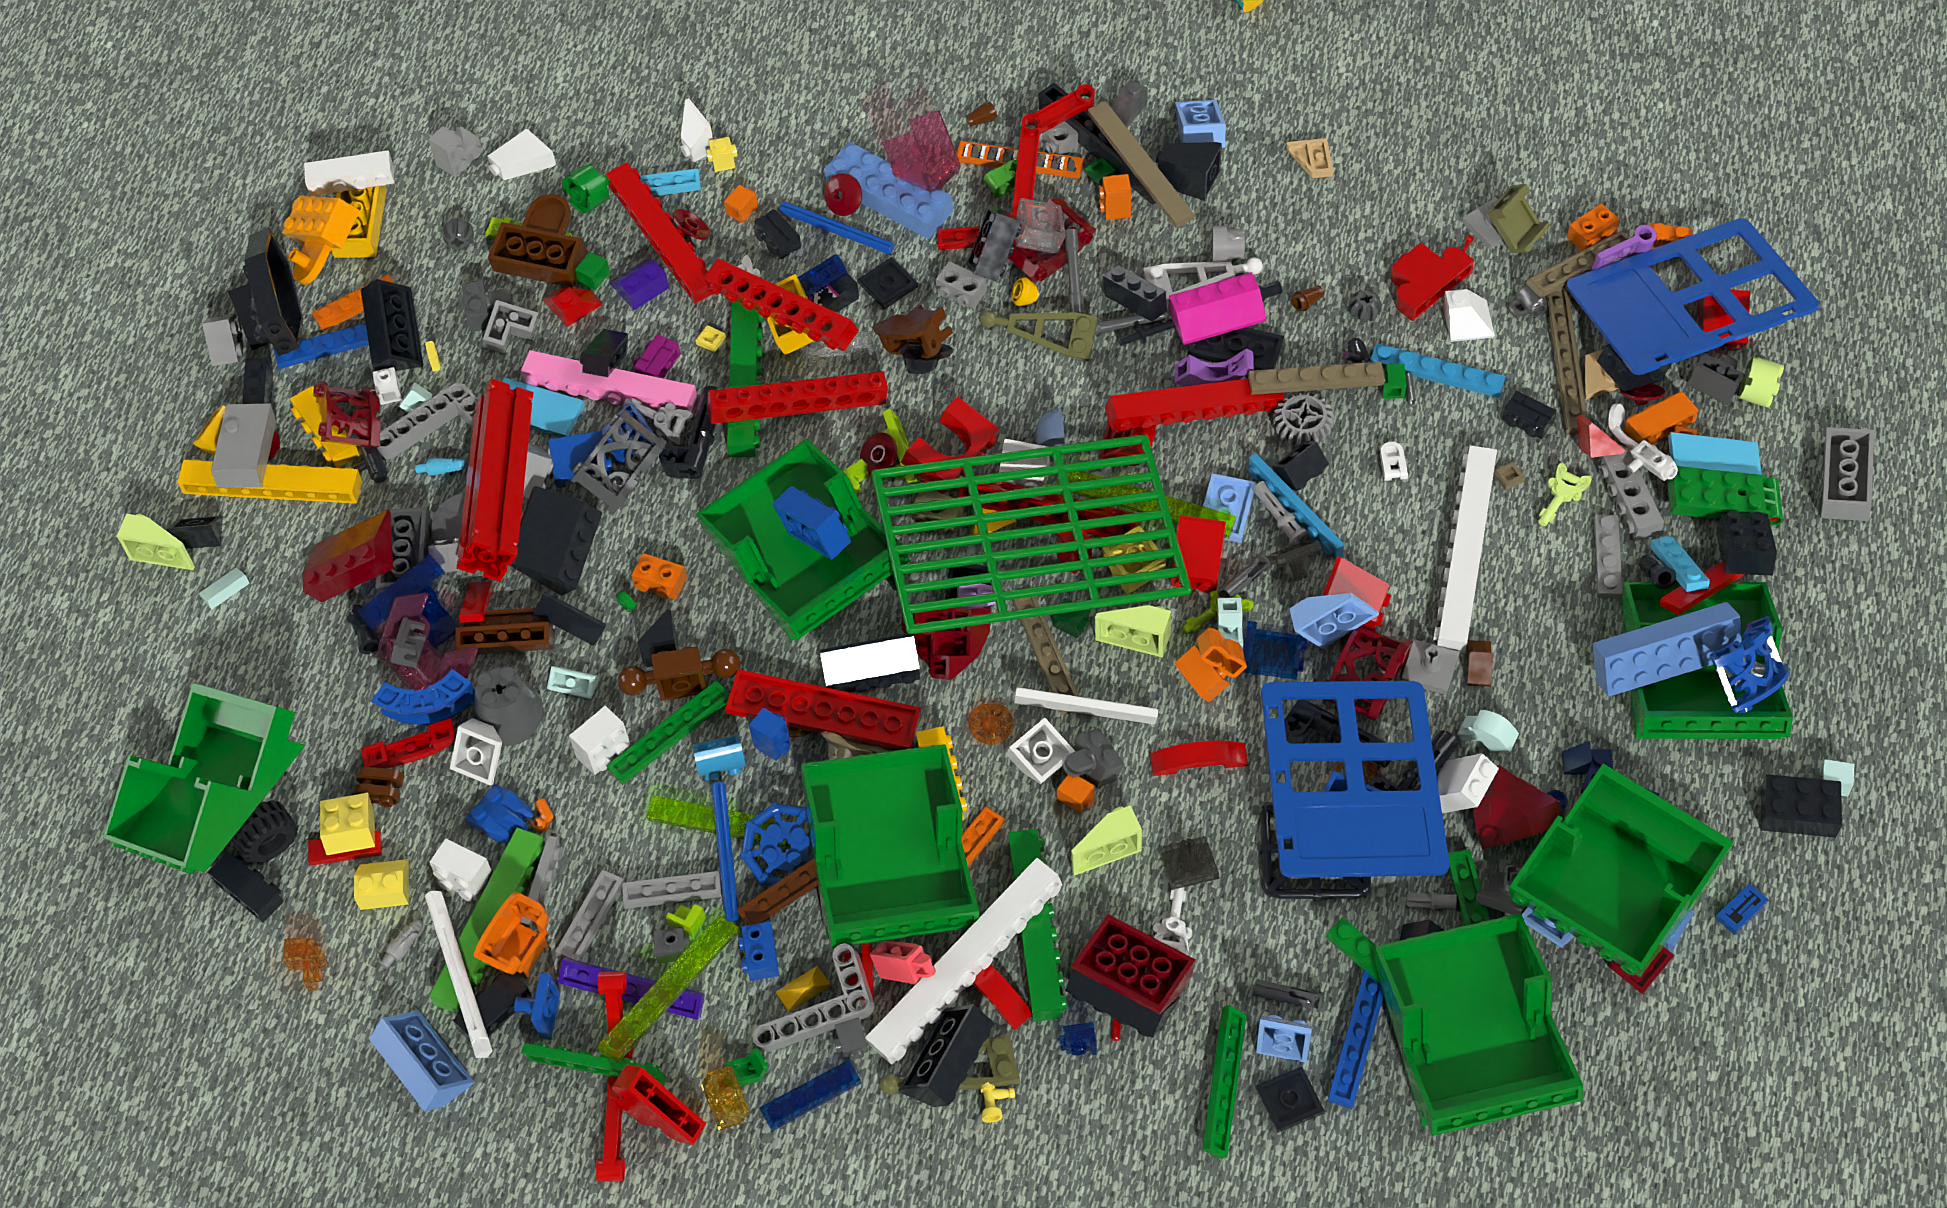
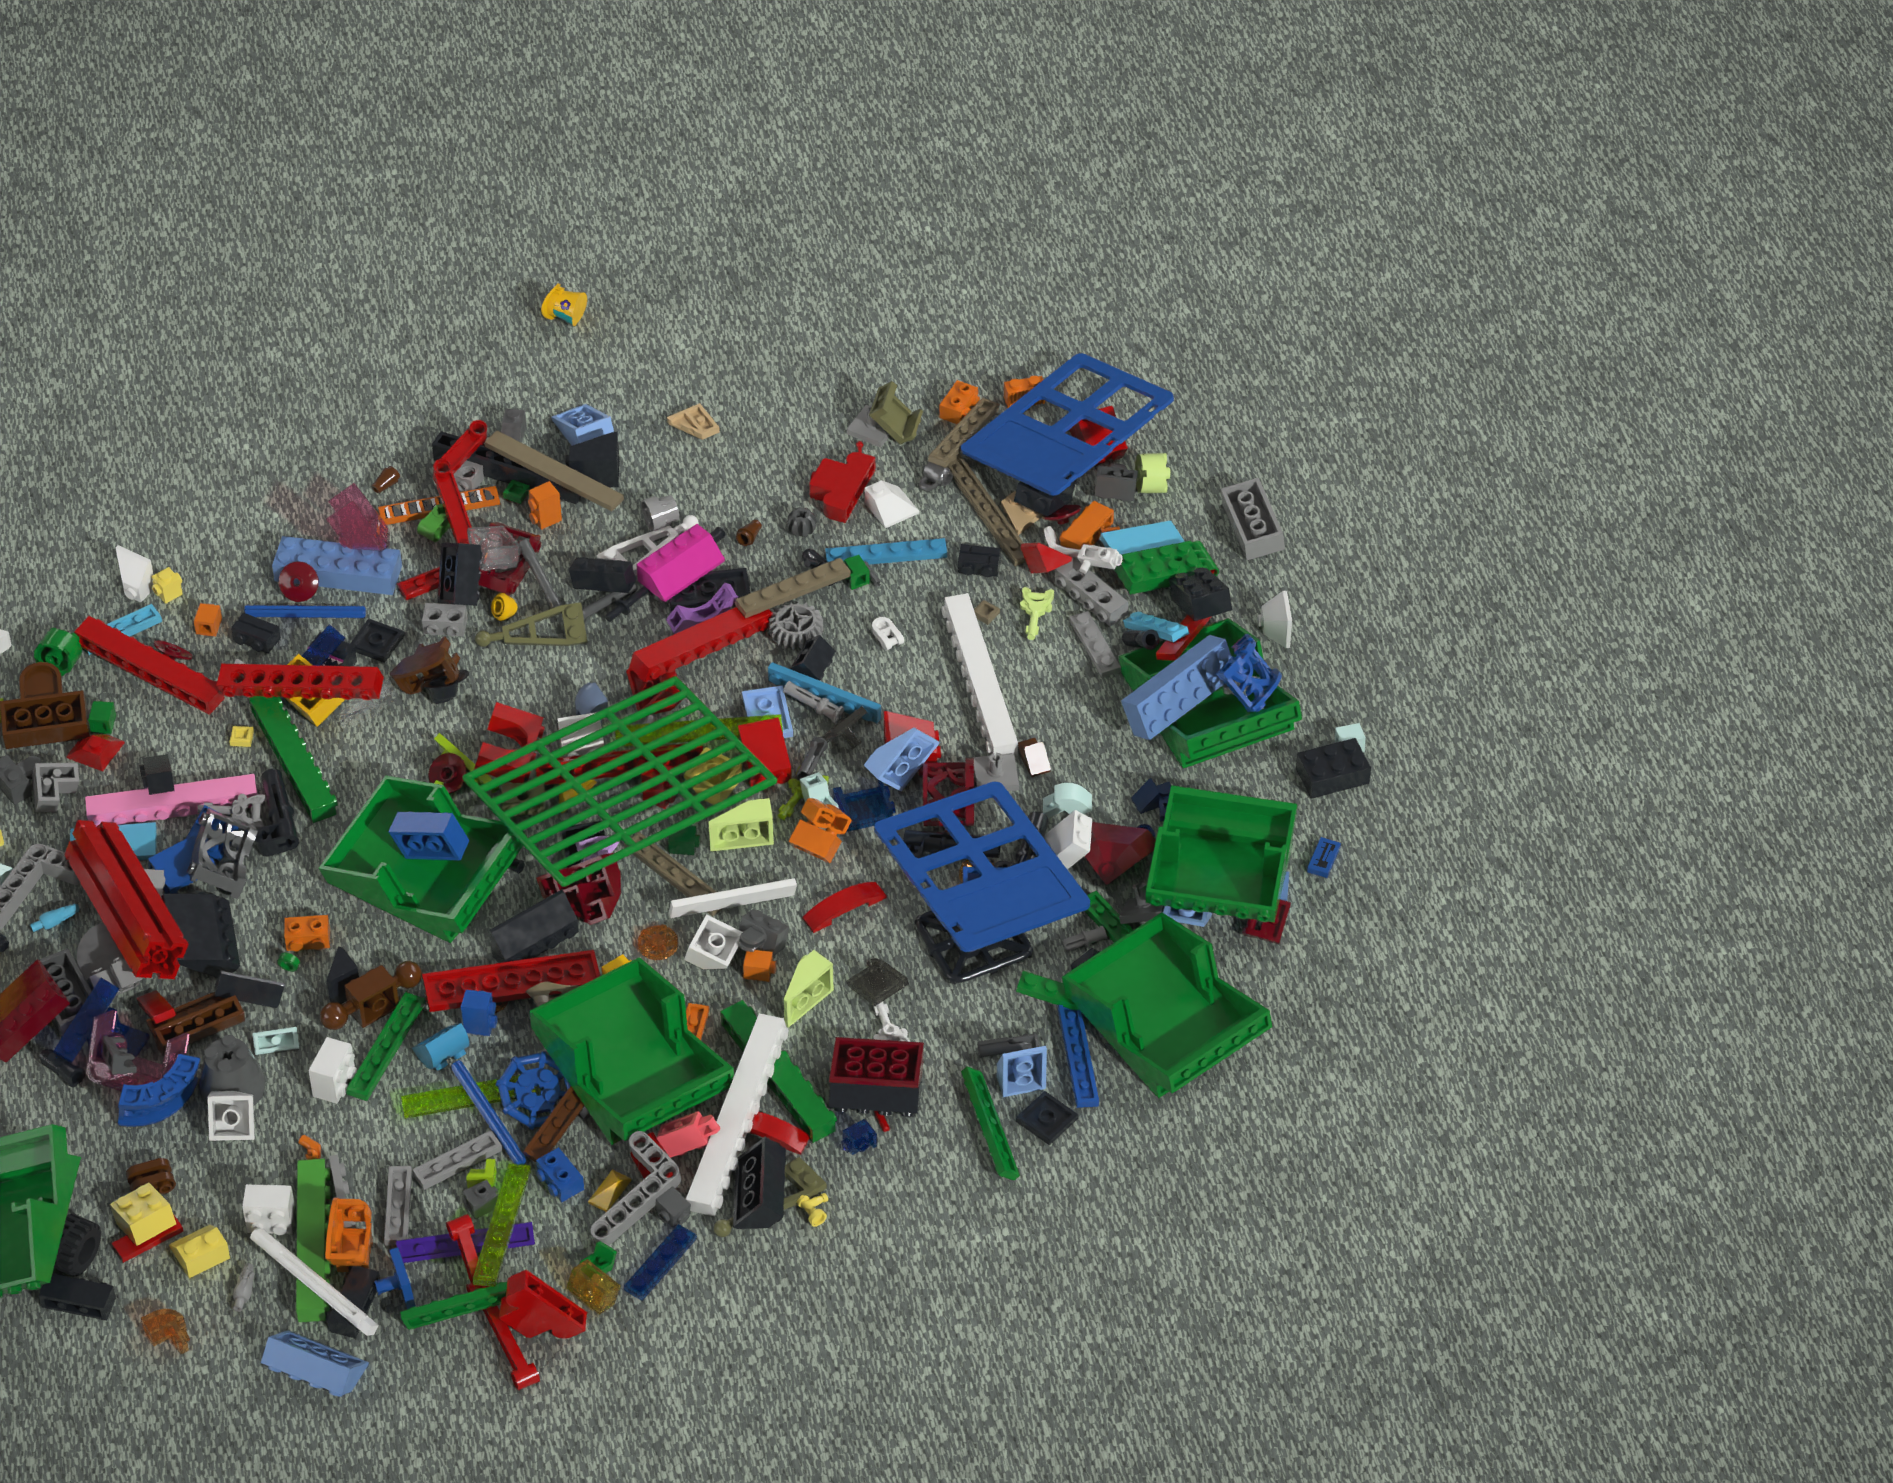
camera: 30 degrees left, 10 degrees down
red slope [361,718,456,769] -> none
blue plate [465,784,533,843] -> none
dark purple slope [609,260,669,310] -> none
magenta brick [633,334,681,379] -> none
red brick [707,371,888,424] -> none
medium lavender piece [1591,225,1656,271] -> none
none -> white slope [1257,591,1292,648]

